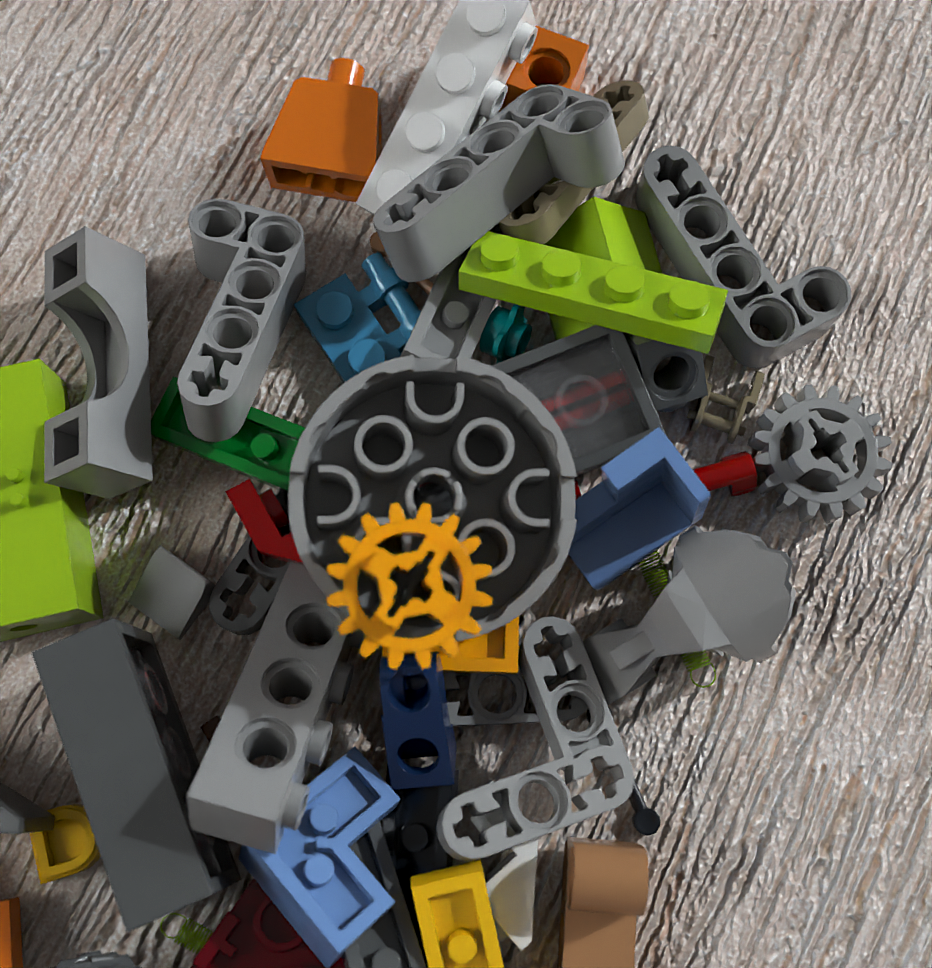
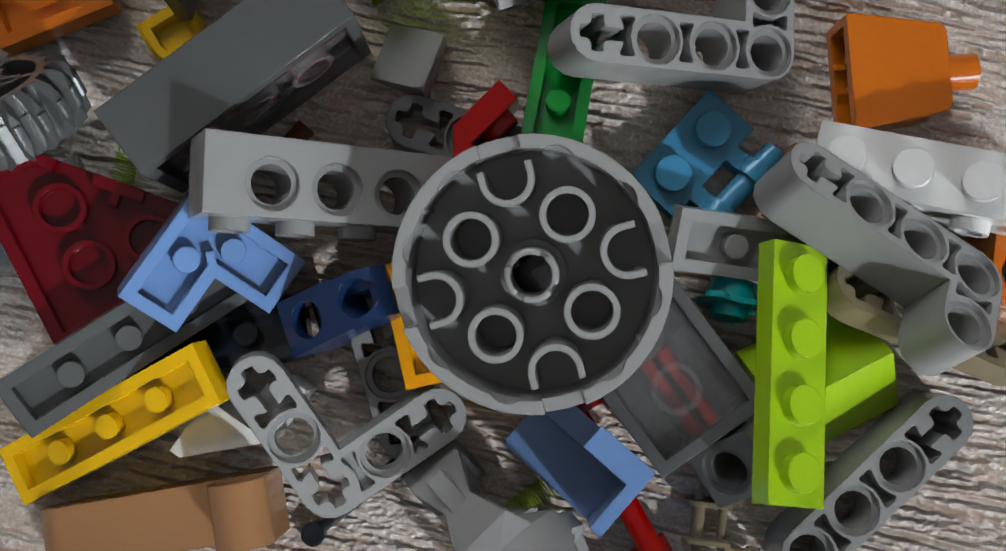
camera: 70 degrees right, 10 degrees up
light orange gear [326,502,493,669] -> none

